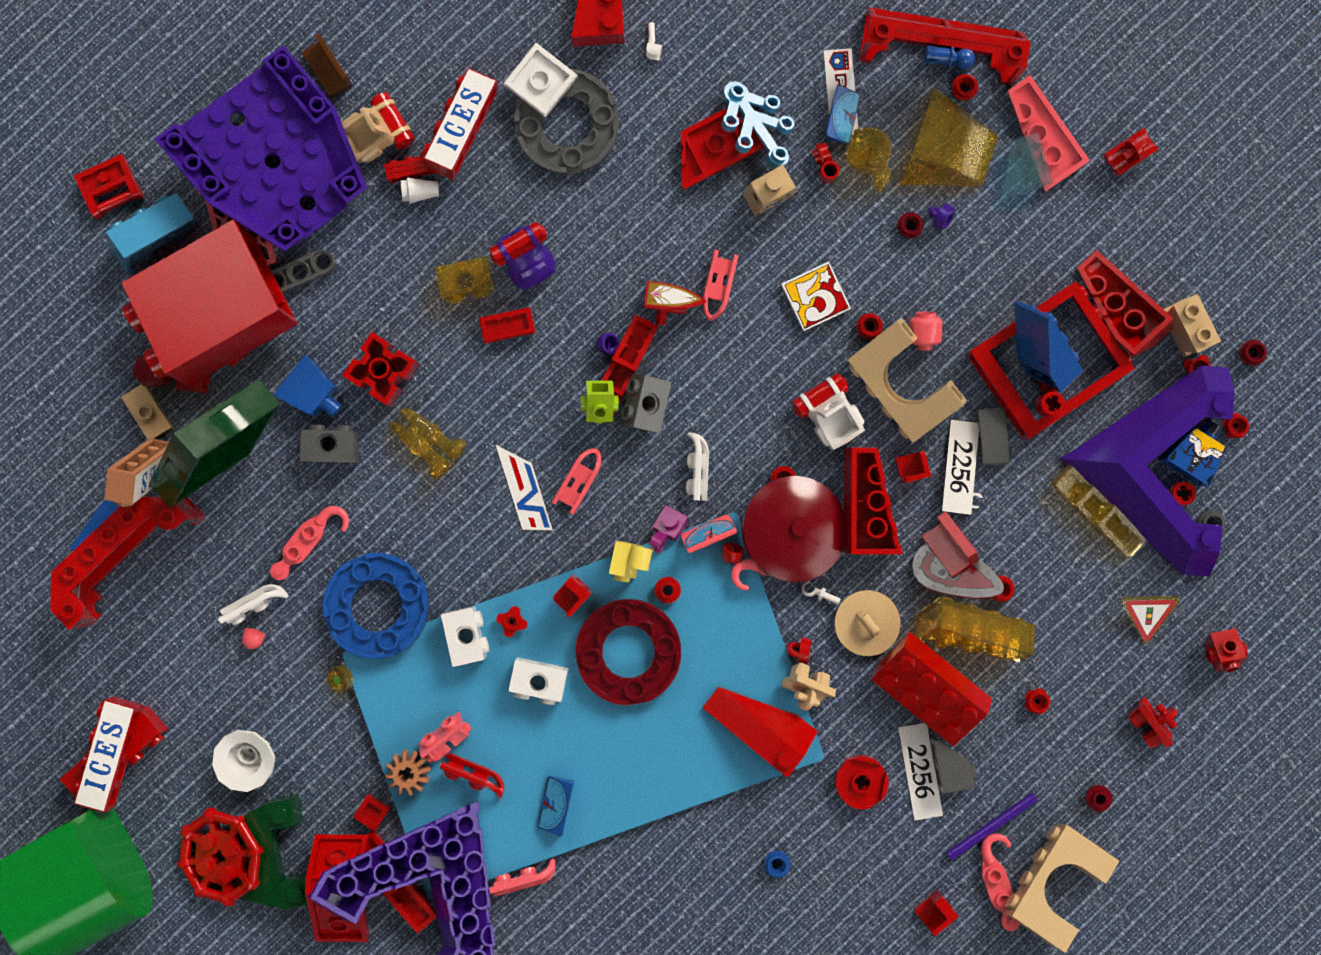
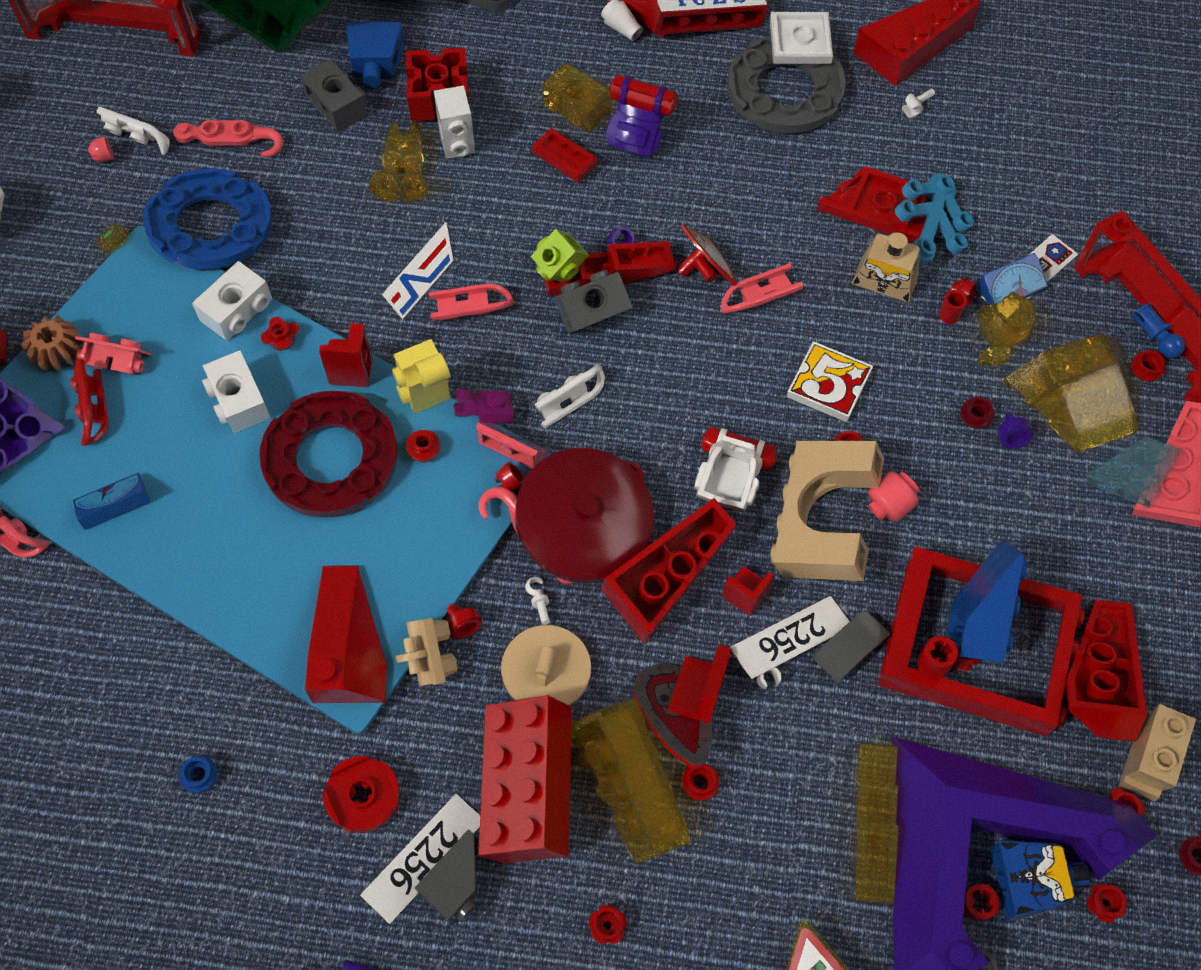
camera: 50 degrees right, 25 degrees down
none -> white brick [434,85,475,159]

